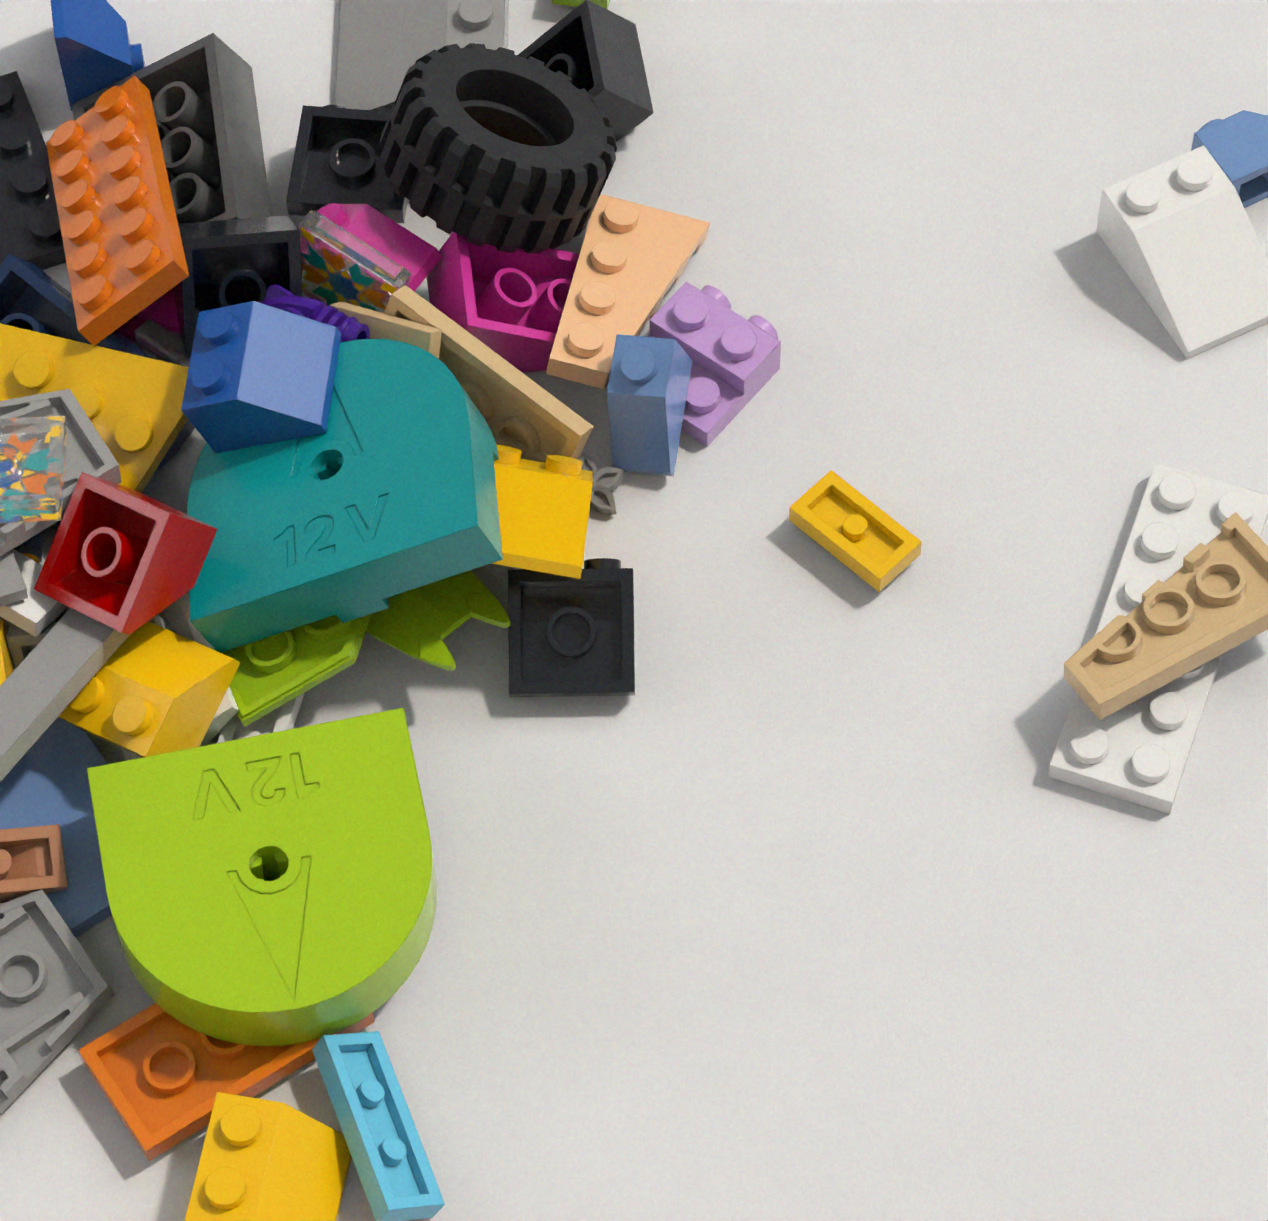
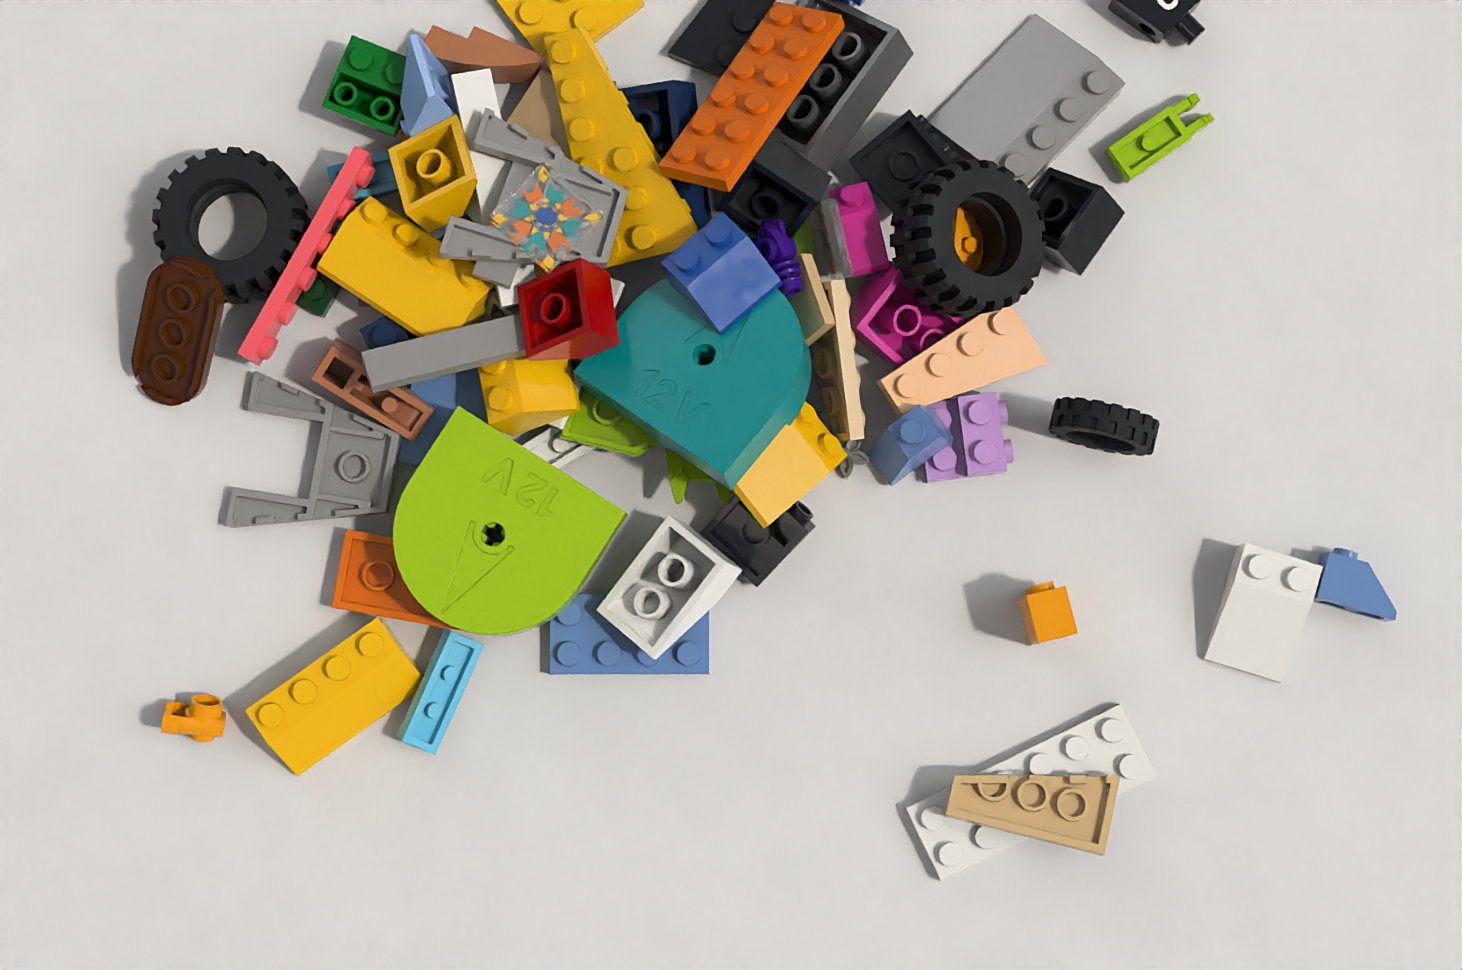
camera: 45 degrees right, 25 degrees up
yellow plate [789,470,922,592] -> none
none -> medium blue plate [550,594,709,675]
none -> white slope [596,515,742,660]
none -> light orange brick [1017,581,1078,646]
none -> black tyre [1048,397,1160,456]

